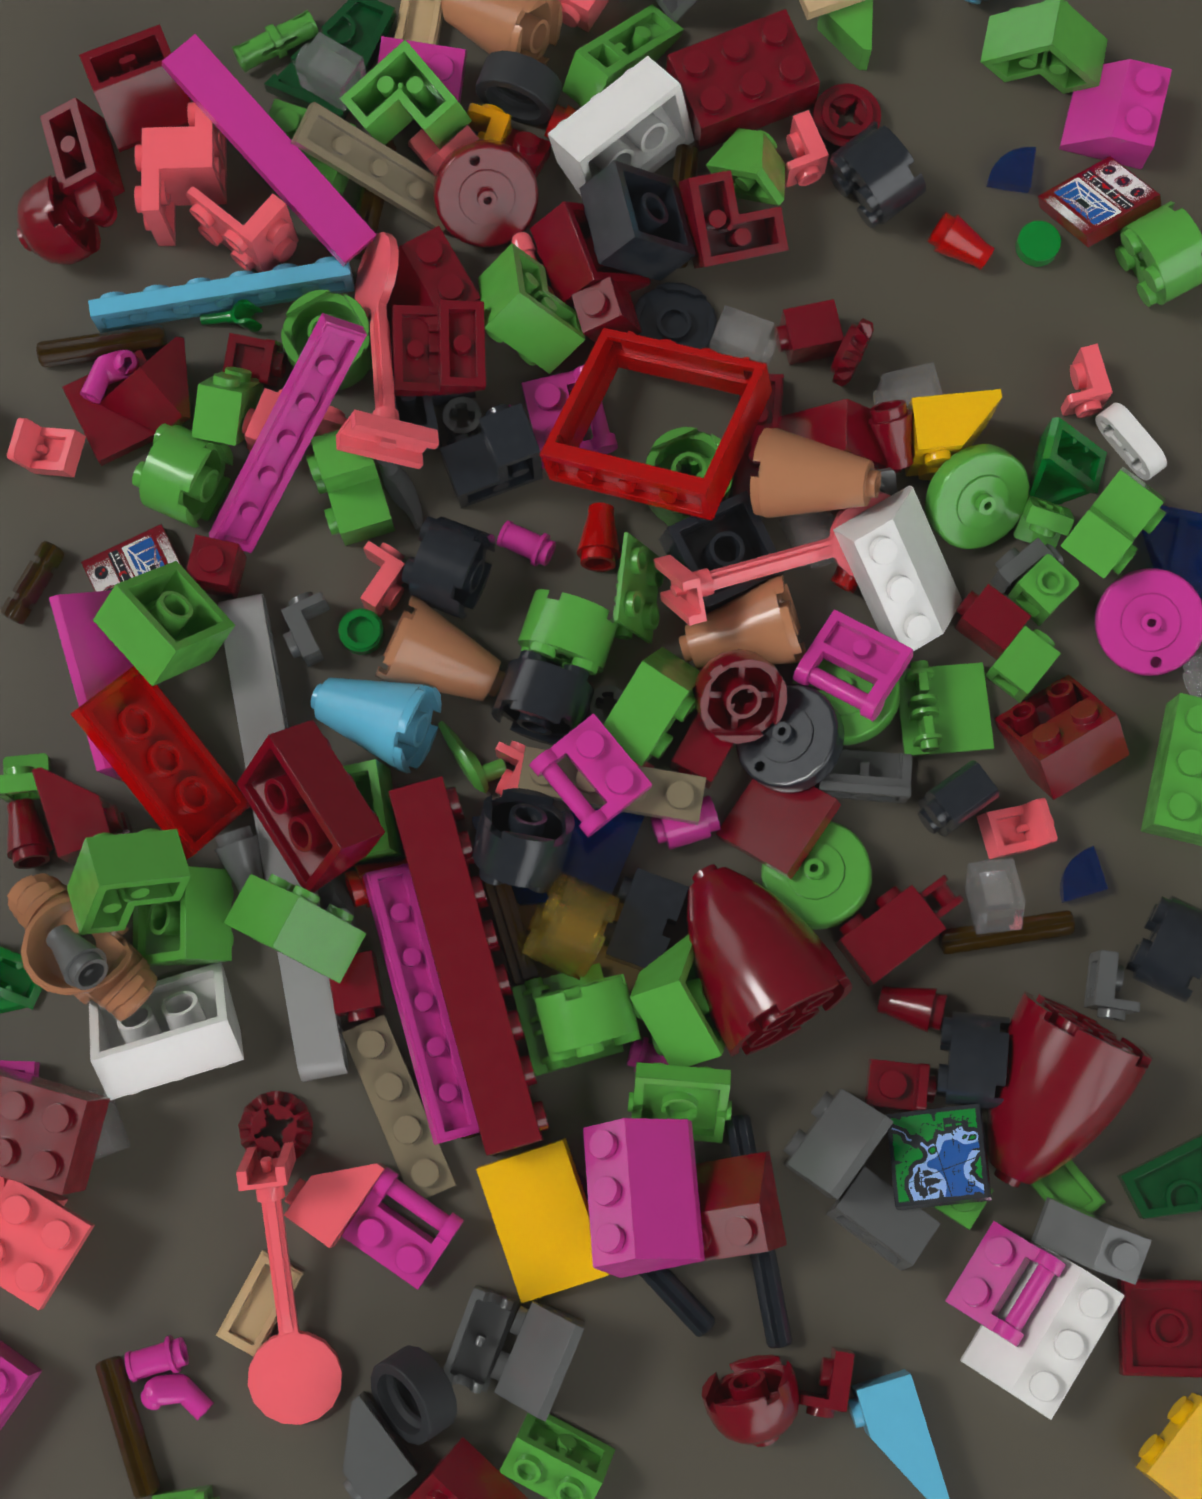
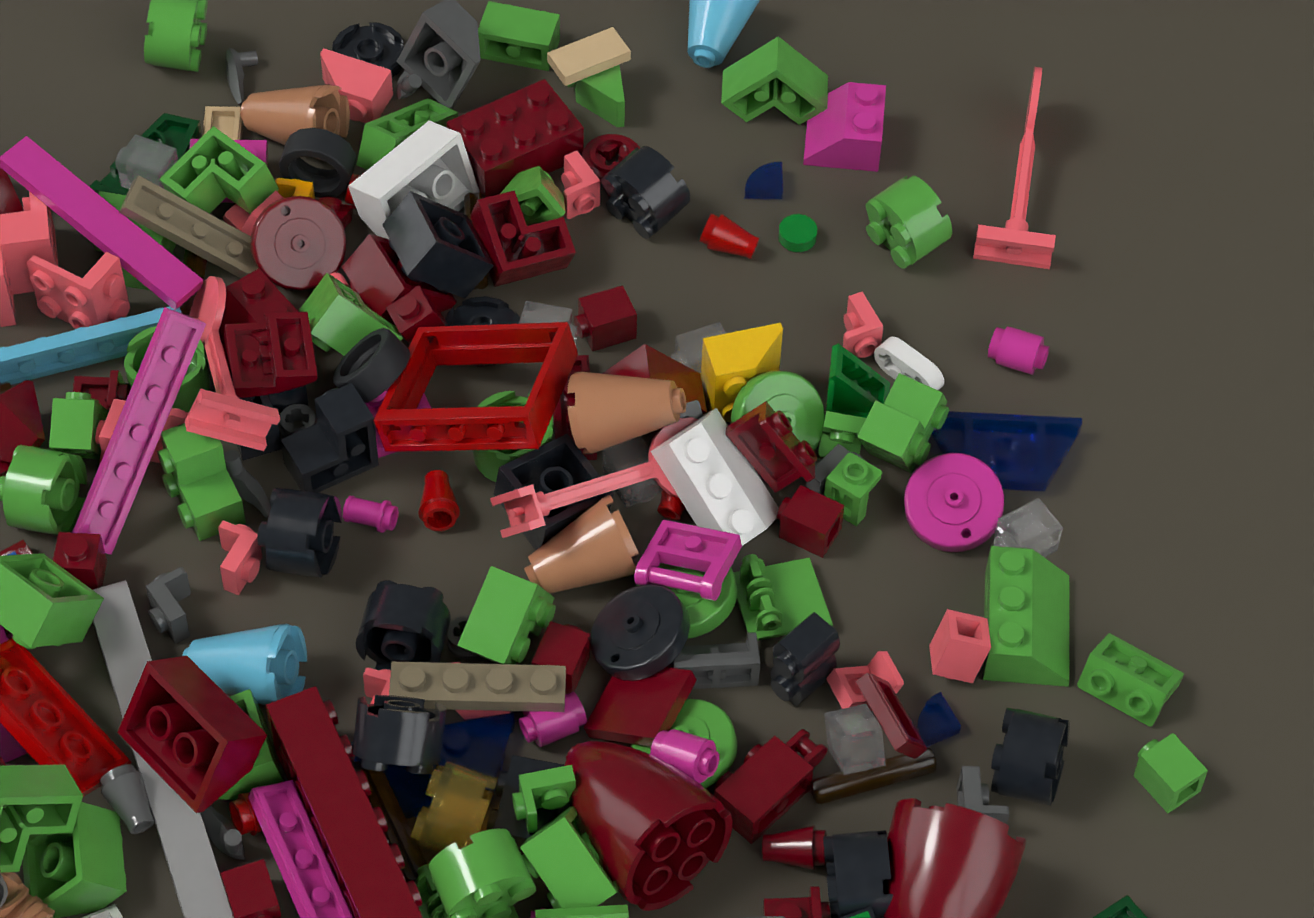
camera: 10 degrees left, 25 degrees down
green hand [200,299,263,332] -> none
bright green brick [224,874,366,983] -> none
bright green pin [232,10,320,73] -> none
green tile [338,608,384,655] -> none
nougat cone [375,595,505,701] -> none
bright green bar [438,721,507,793] -> none
bright green brick [518,589,619,675] -> none
dark pink plate [529,713,652,837] -> none
bright green hinge [613,532,664,643] -> none
dark red cylinder [693,649,787,744] -> none
dark red gear [830,318,874,387] -> none
dark red cone [868,400,914,470] -> none
bright green brick [985,626,1061,703] -> none
dark red slope [994,674,1130,800] -> none
tile [1038,156,1161,247] -> none
none -> black tyre [333,328,410,404]
none -> bright green bracket [512,765,576,834]
none -> dark pink brick [650,729,719,783]
none -> dark red bracket [726,401,817,493]
none -> dark red tile [855,673,927,759]
none -> coral brick [929,609,991,684]

